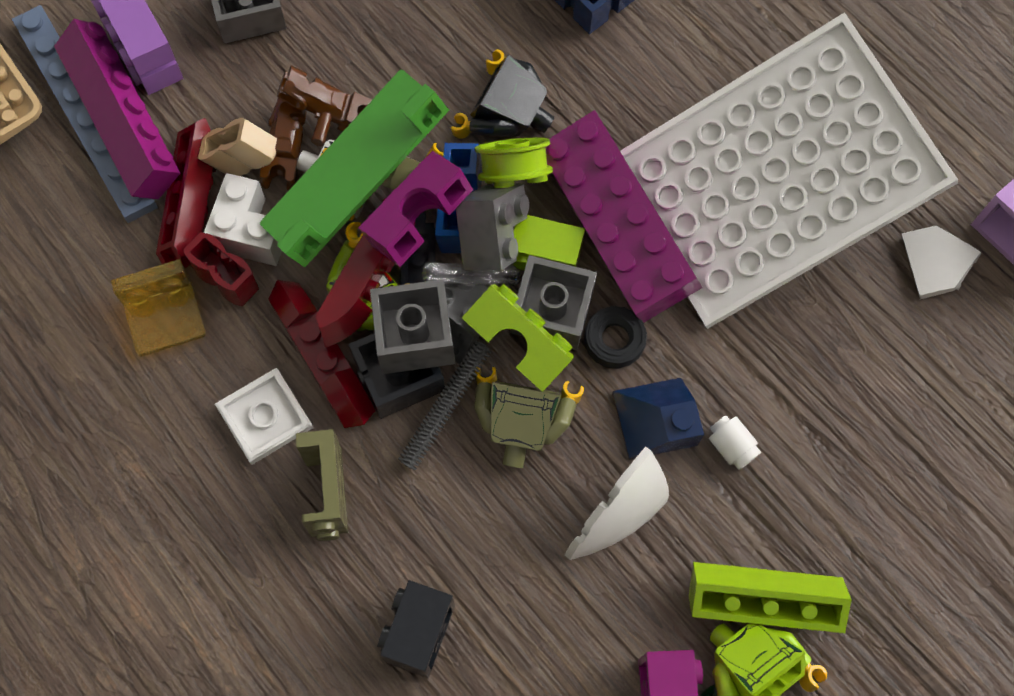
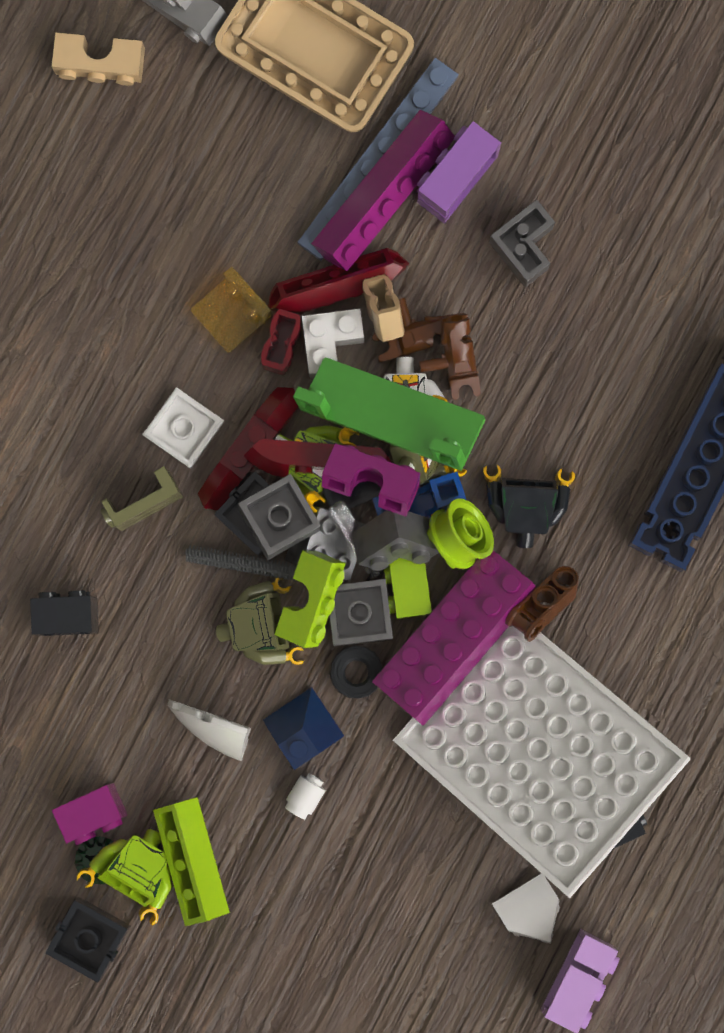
camera: 75 degrees right, 15 degrees up
none -> reddish brown piece [505,566,579,642]

